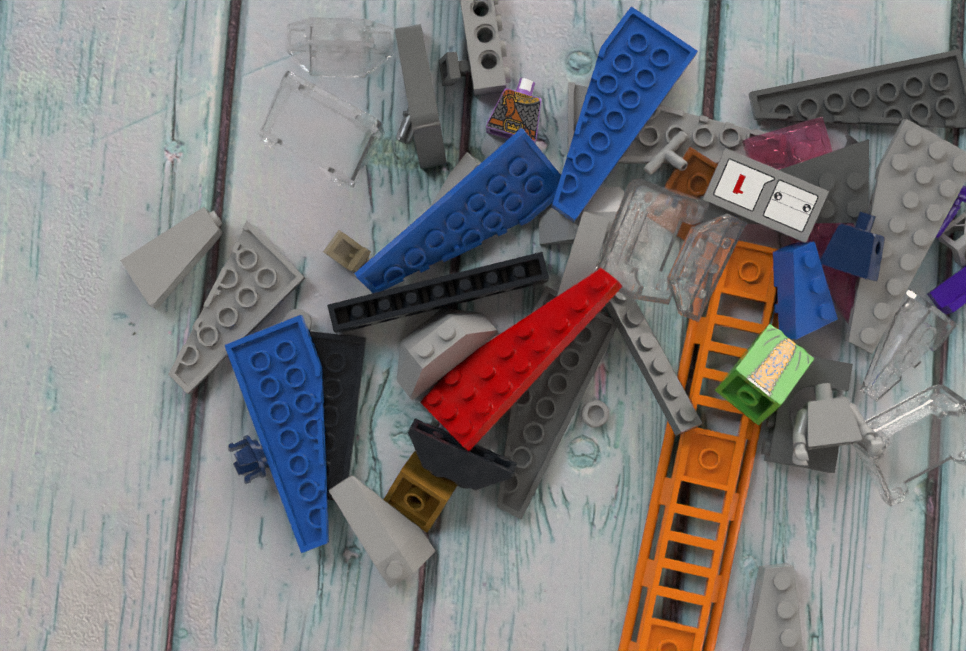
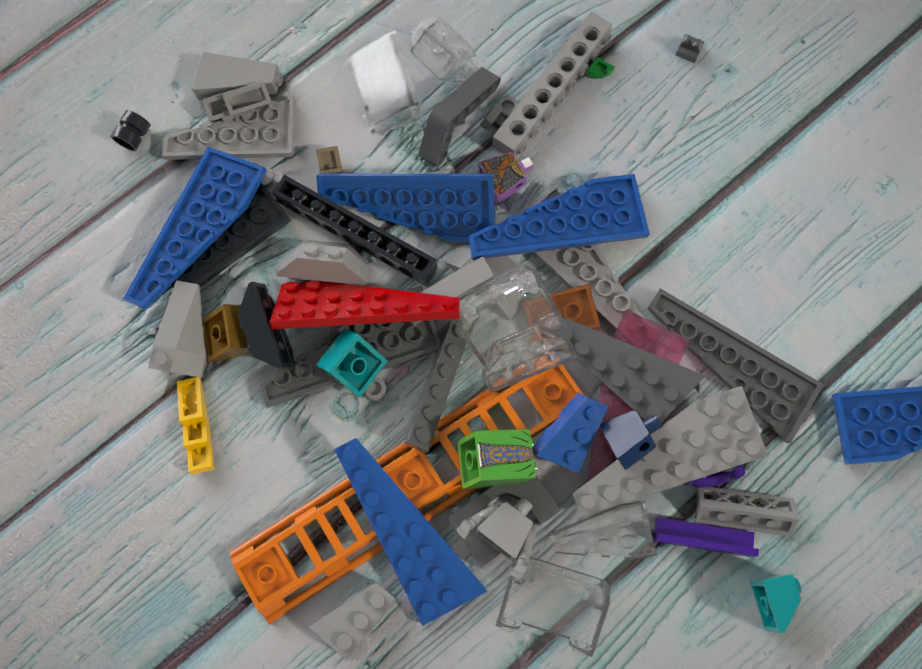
camera: 50 degrees right, 10 degrees down
dark blue piece [228,435,268,484] -> none
light grey piece [644,131,688,175] -> none
tile [703,148,829,243] -> none
none -> black wheel [110,110,151,152]
none -> yellow slope [177,376,215,475]
none -> light grey slope [202,81,272,121]
none -> teal slope [316,328,388,398]
none -> blue wing [334,438,487,626]
none -> light grey tile [498,97,518,119]

